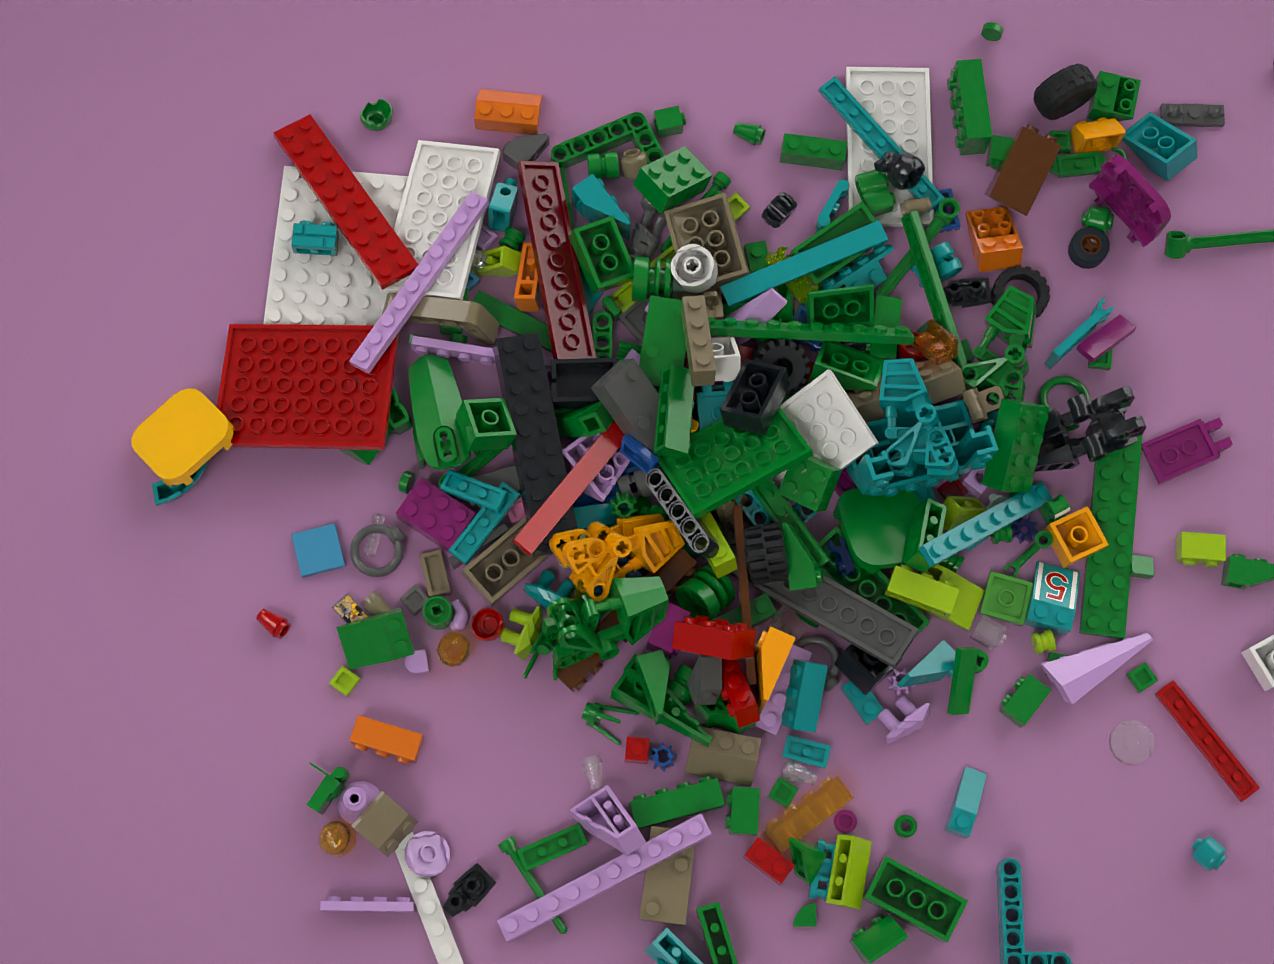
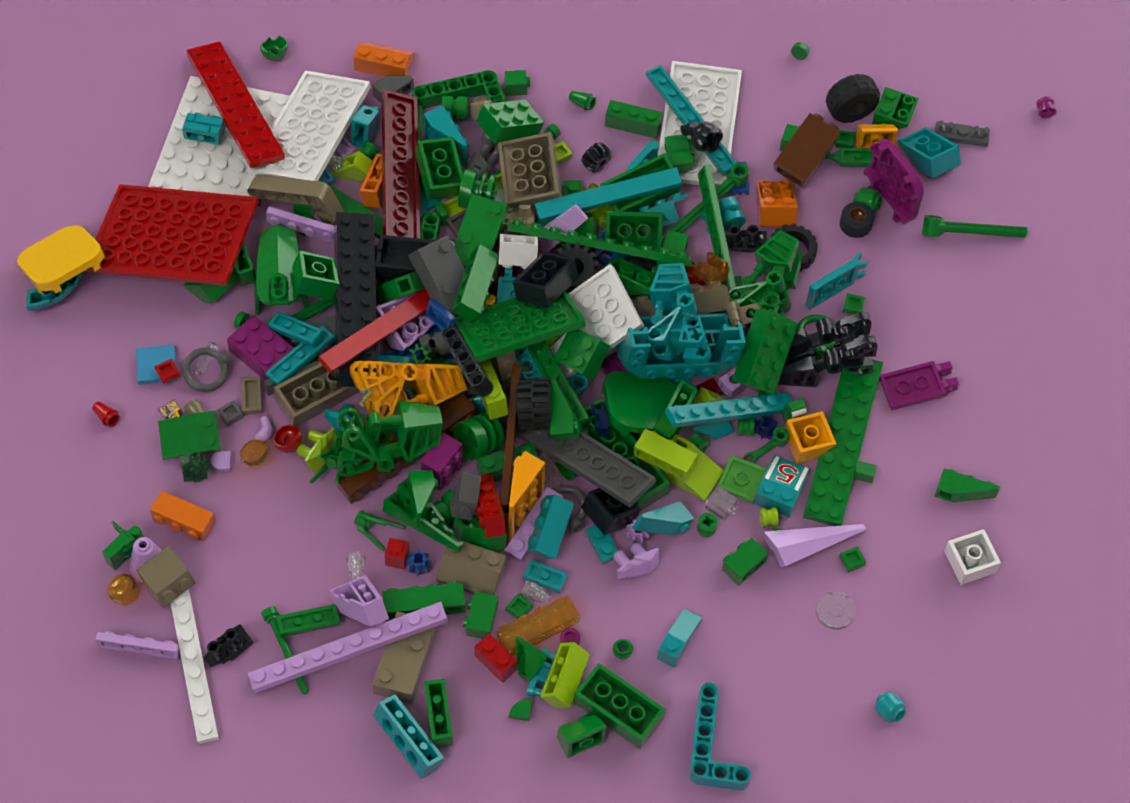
camera: 10 degrees right, 15 degrees down
lime tile [329,665,361,697] -> none
lavender plate [349,191,490,374] -> none
lavender tile [405,831,450,877] -> none
green wheel [422,596,453,630] -> none
white brick [671,244,718,293] -> none
red brick [672,615,756,660] -> none
dark tan brick [681,295,716,386] -> none
dark tan cone [899,197,932,217] -> none
green brick [947,59,993,155] -> none
green tile [947,647,978,715] -> none
magenta tile [1076,315,1136,363] -> none
red tile [1155,680,1260,802] -> none
lime brick [1176,532,1226,568] -> none
none -> red tile [154,359,181,384]
none -> clear green brick [181,452,211,482]

